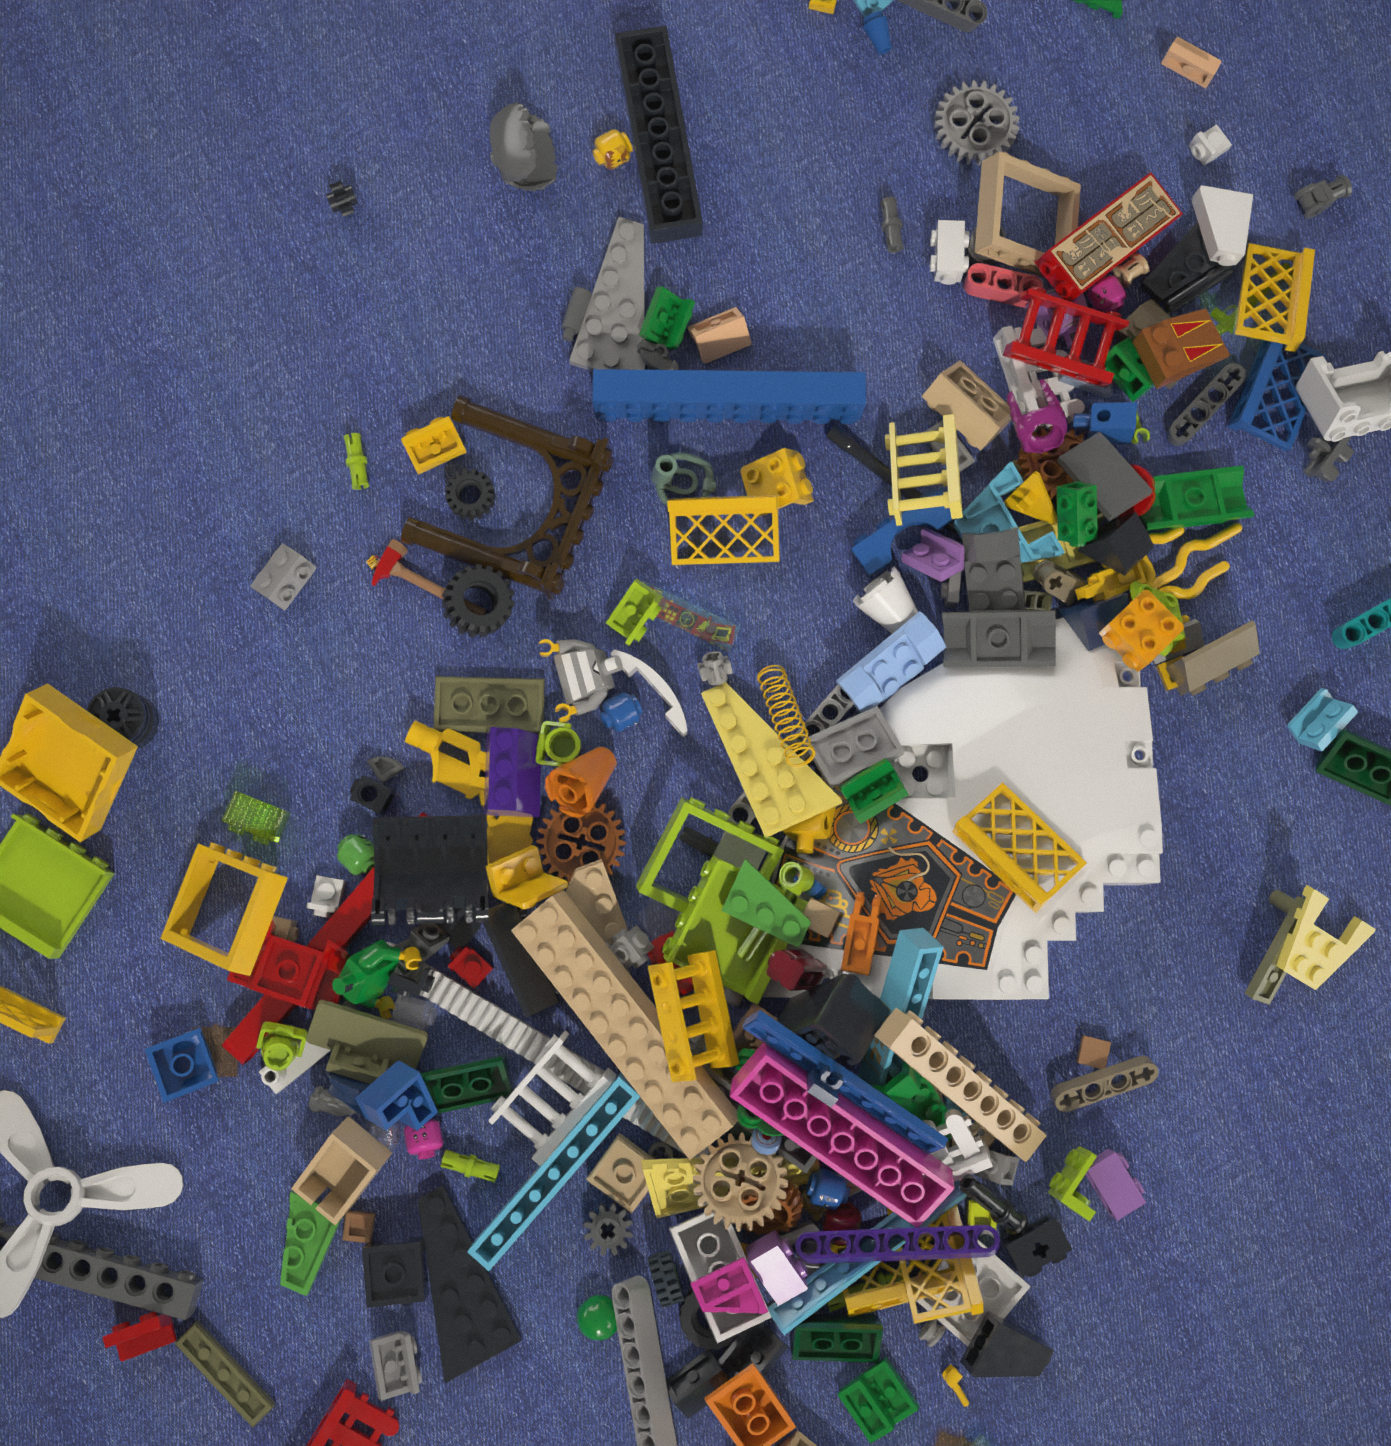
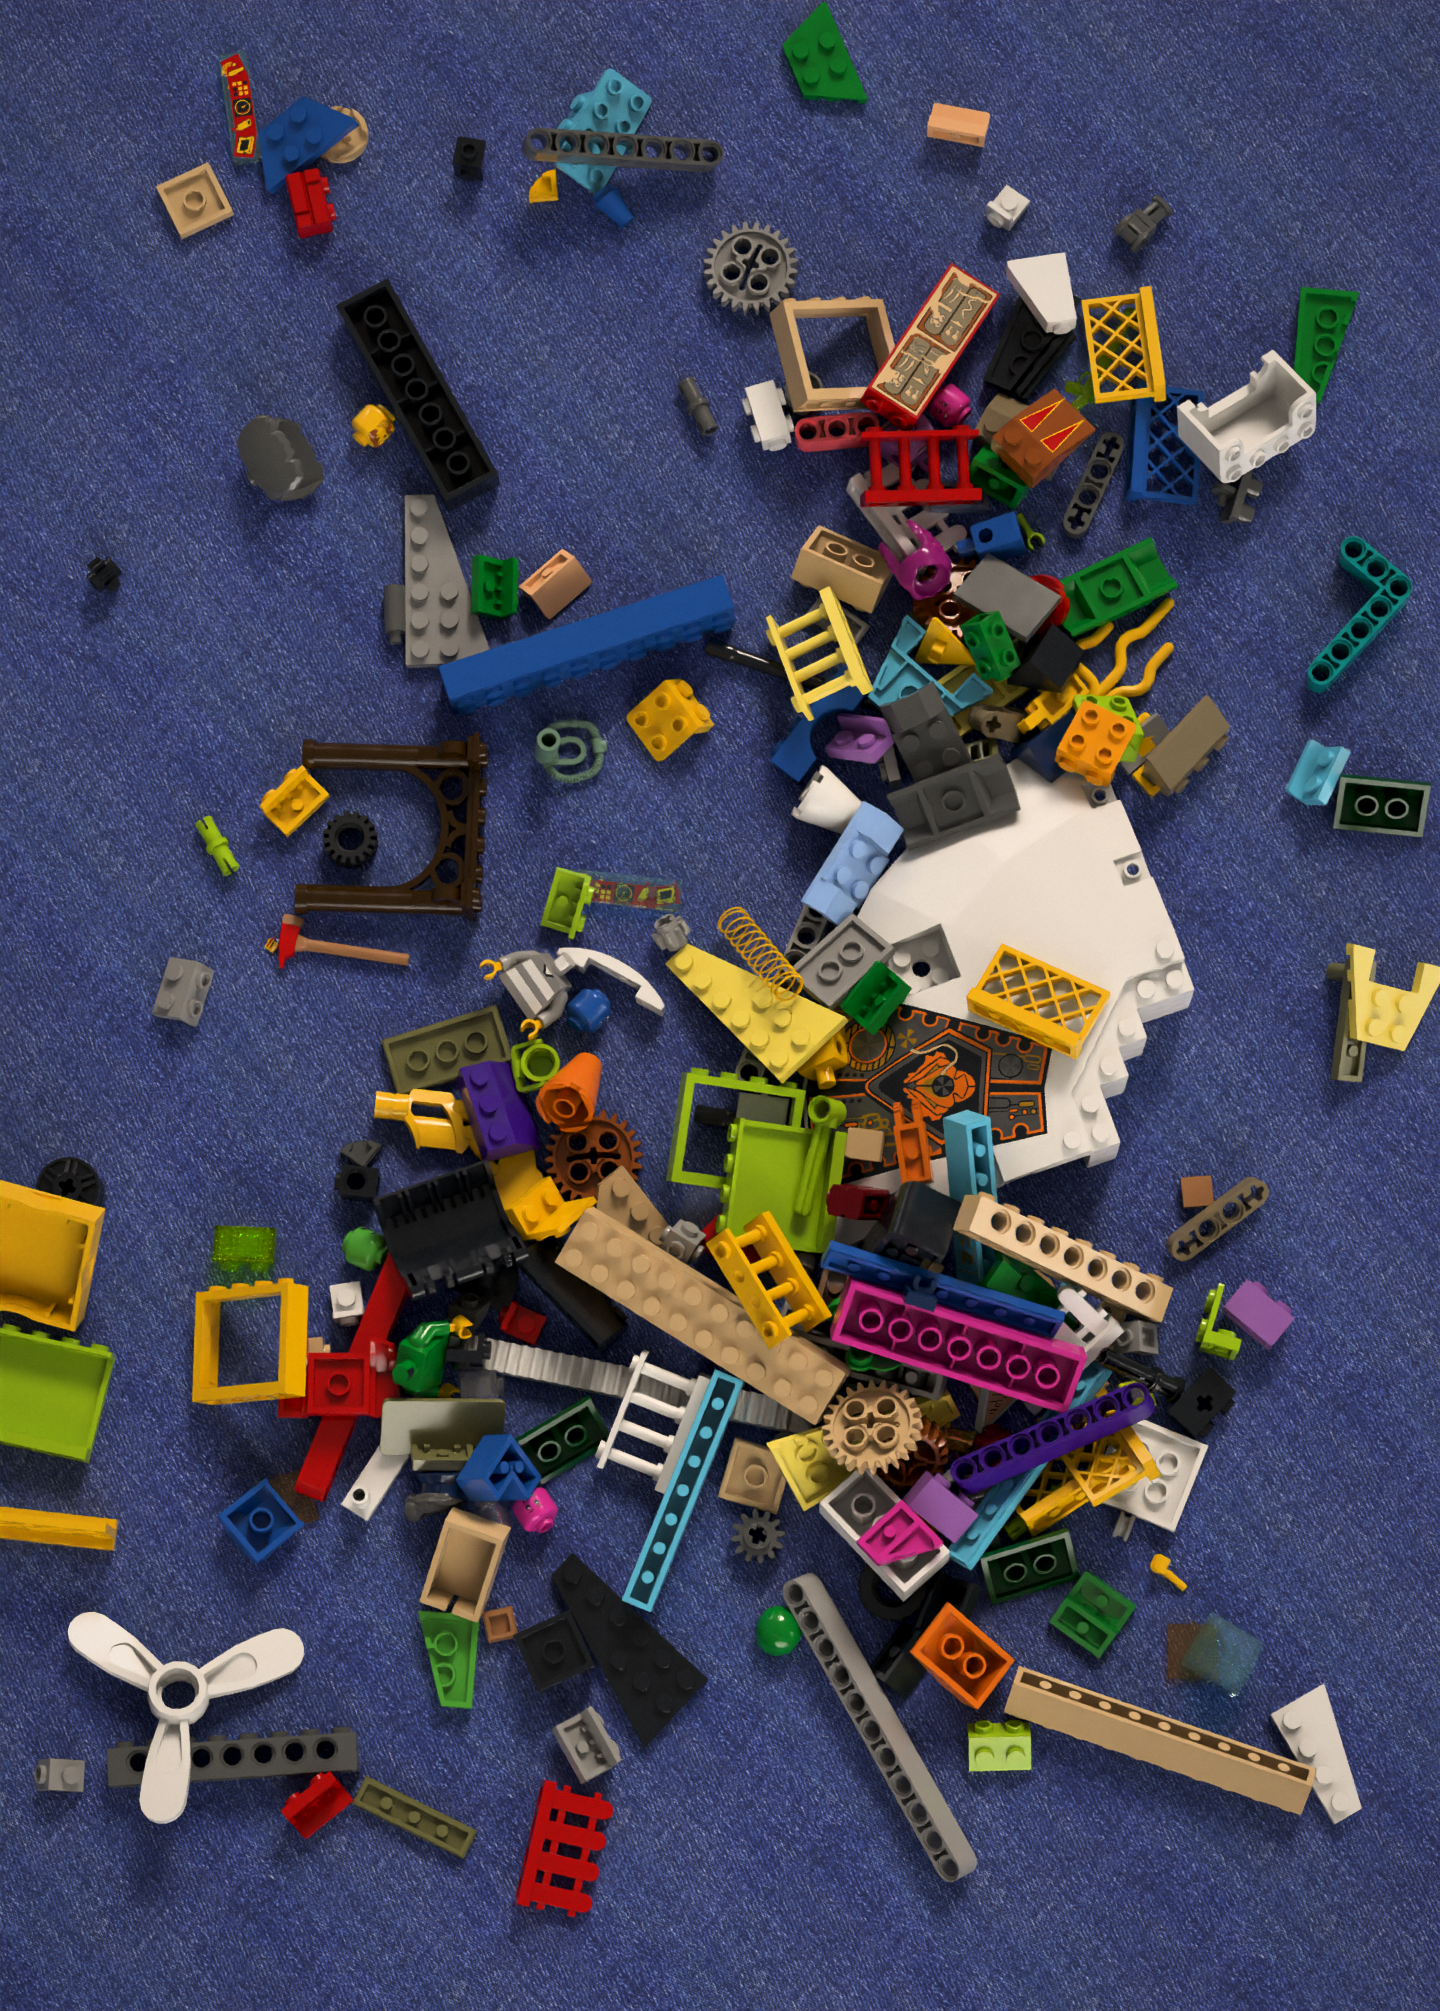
camera: 10 degrees left, 5 degrees down
lime piece [256,1022,308,1071] -> none
lime pin [441,1149,501,1183] -> none
black tyre [442,564,515,638] -> none
dark grey piece [637,339,679,370] -> none
black wheel [647,1250,684,1308] -> none
yellow fence [667,495,780,565] -> none
bright green wing [721,859,811,948] -> none
medium blue tile [751,1128,781,1155] -> none
blue hand [794,876,827,899] -> none
blue head [806,1168,850,1211] -> none
black slope [960,1311,1054,1377] -> none
tan bush [1113,253,1149,288] -> none

